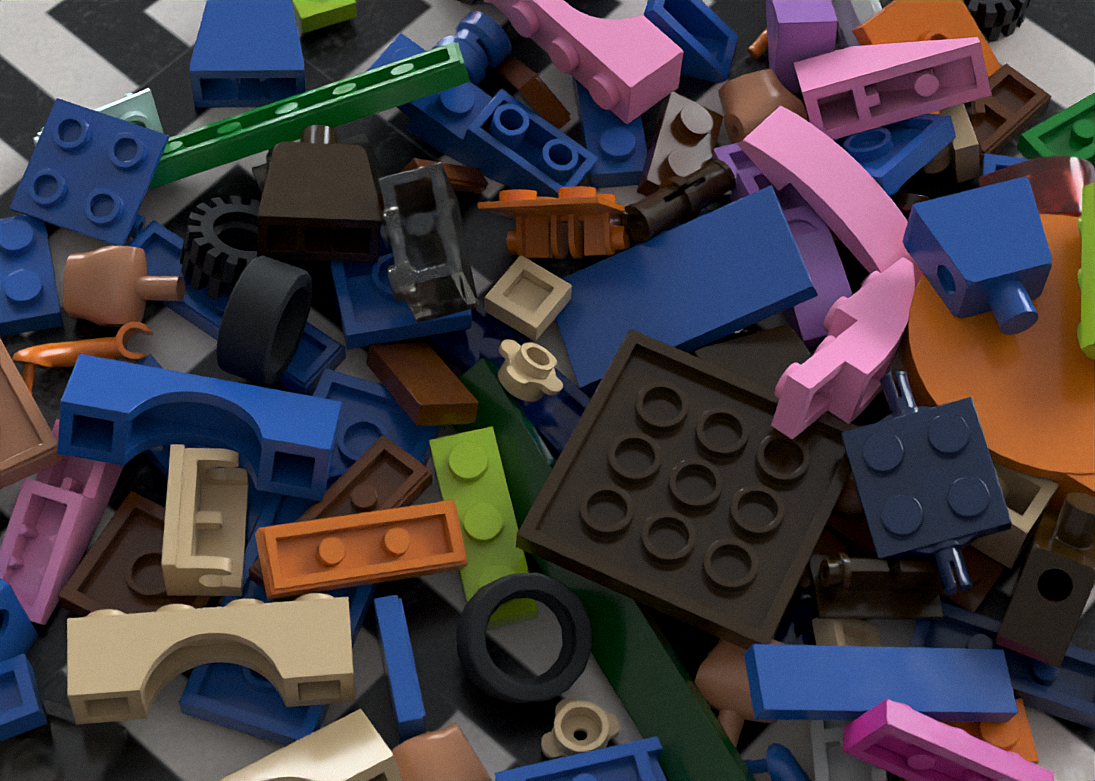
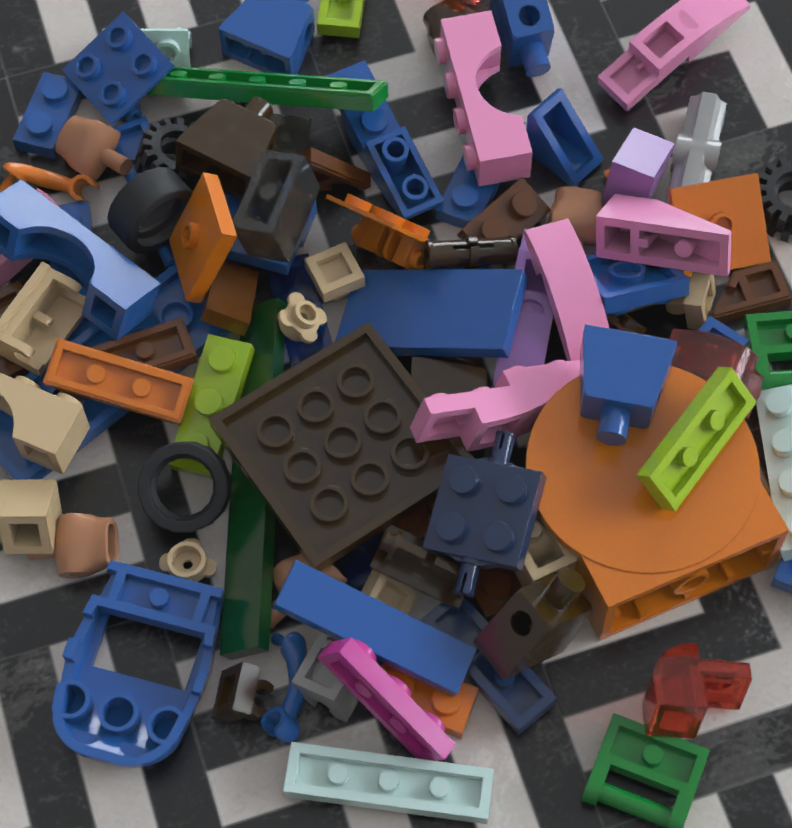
camera: 35 degrees right, 5 degrees up
blue tile [374,595,426,745] -> none
blue wheel [432,11,511,87] -> none
reddish brown tile [495,57,571,130] -> none
none -> orange plate [169,172,237,304]

